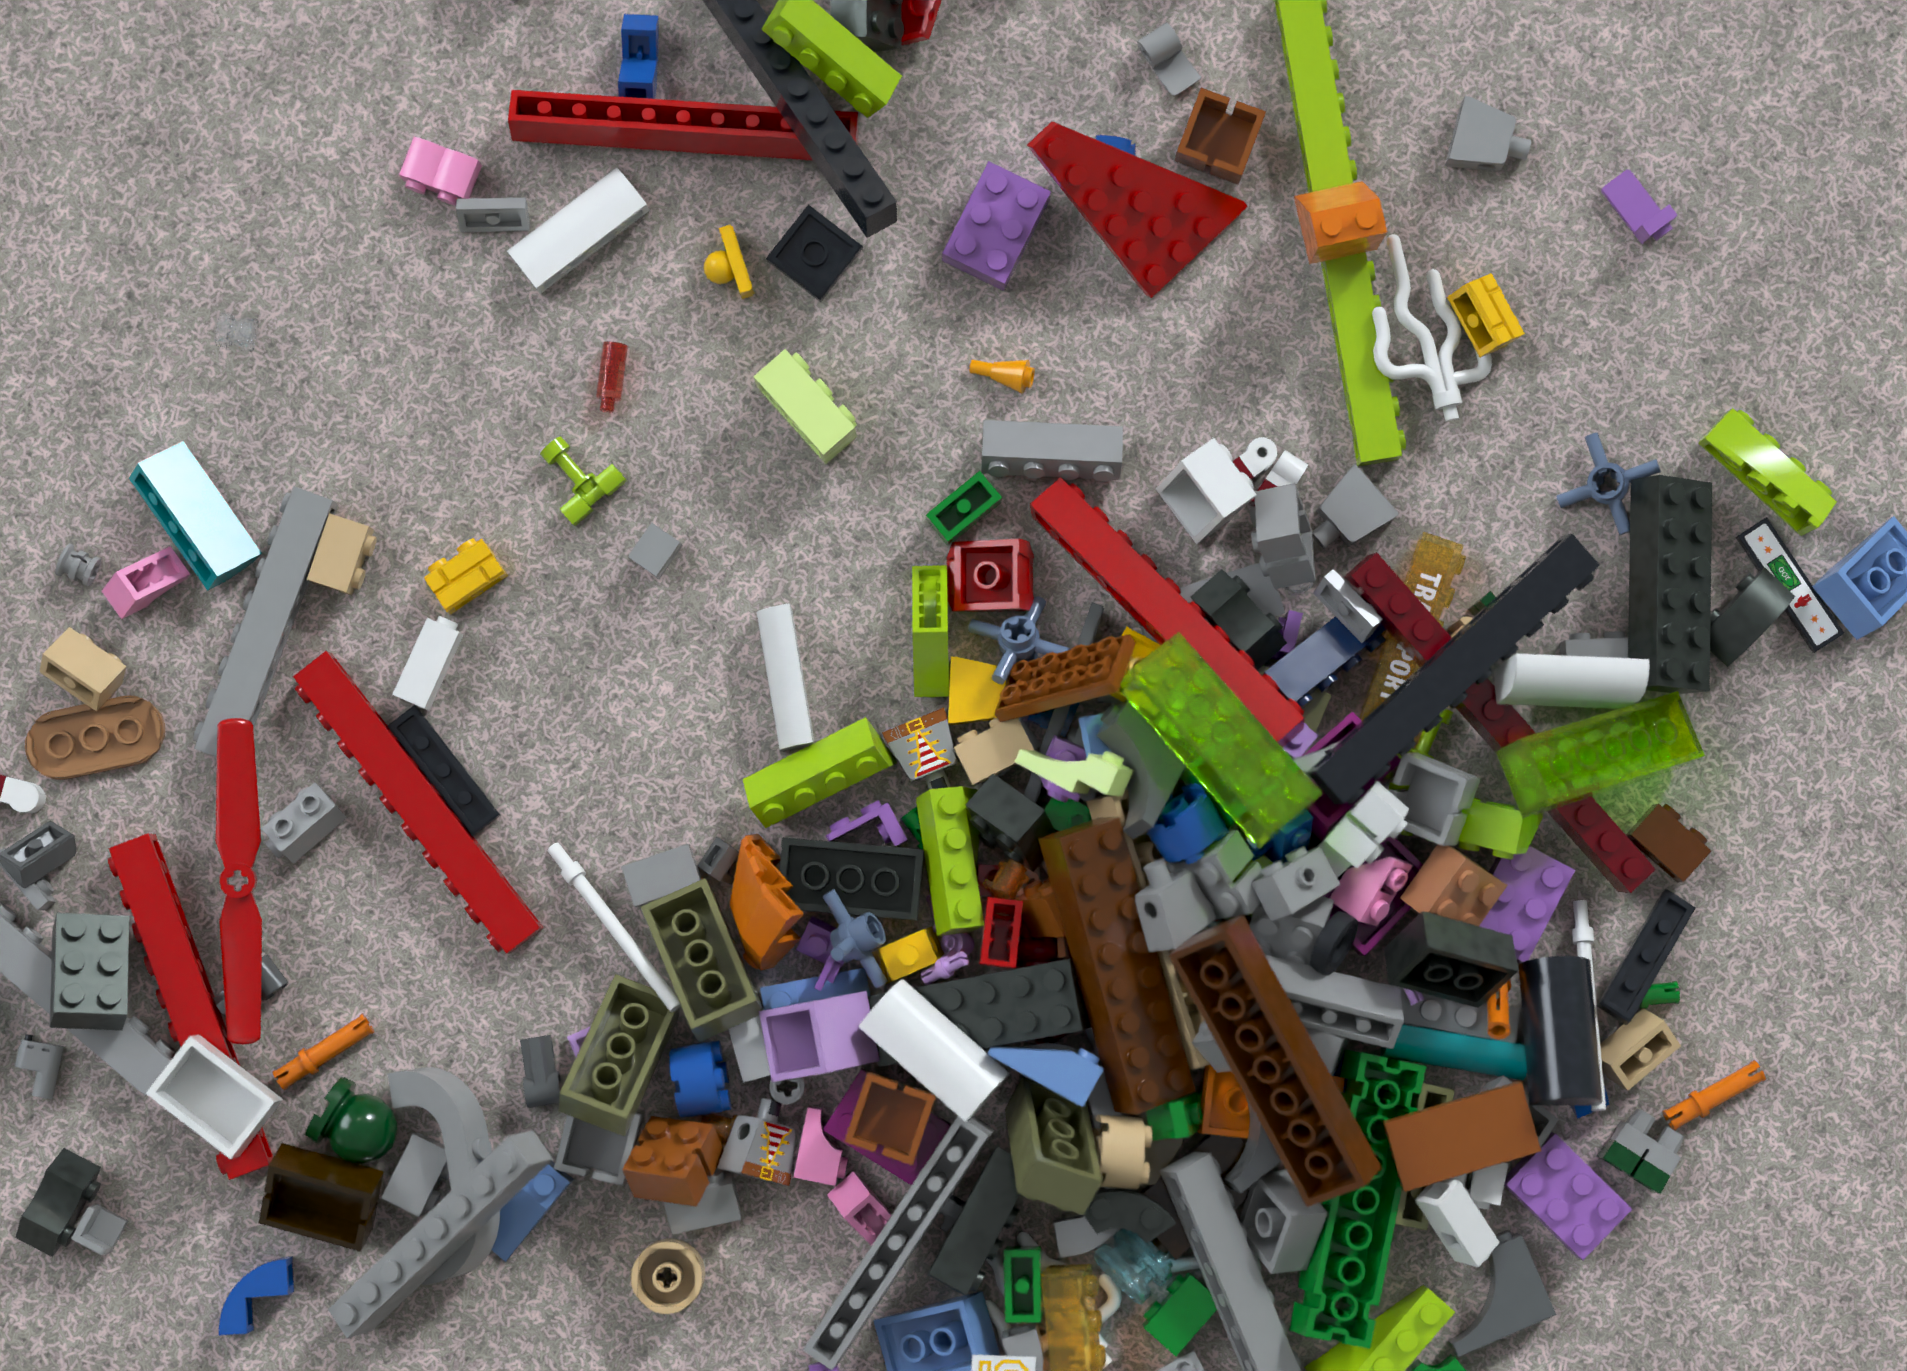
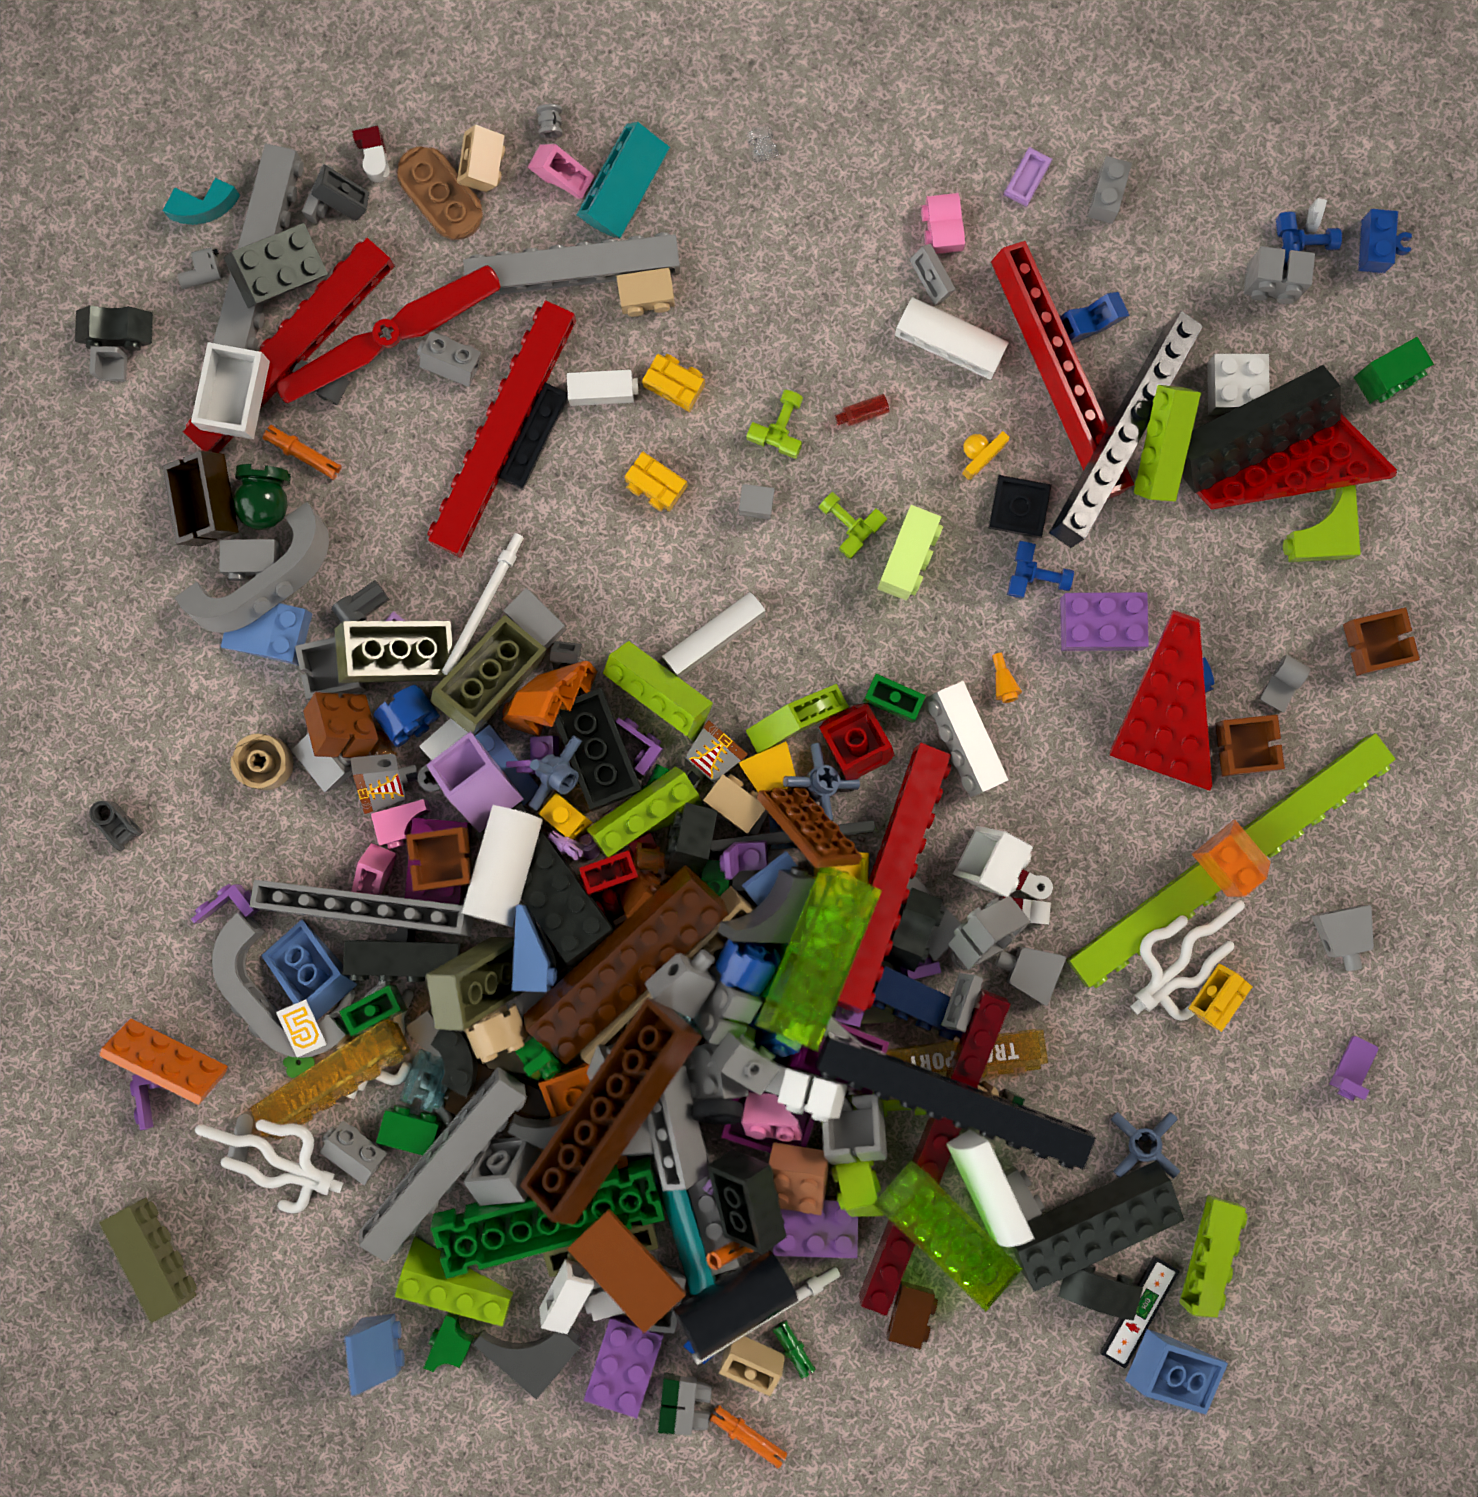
camera: 65 degrees right, 0 degrees up
blue brick [219,1256,294,1335] -> none
light grey brick [328,1130,553,1338] -> none
yellowish green slope [1014,749,1134,796] -> none
black tile [1596,889,1696,1025] -> none
none -> yellow brick [624,452,688,512]
none -> lime bar [818,492,888,560]
none -> lavender tile [1003,147,1052,207]
none -> blue bar [1007,541,1074,598]

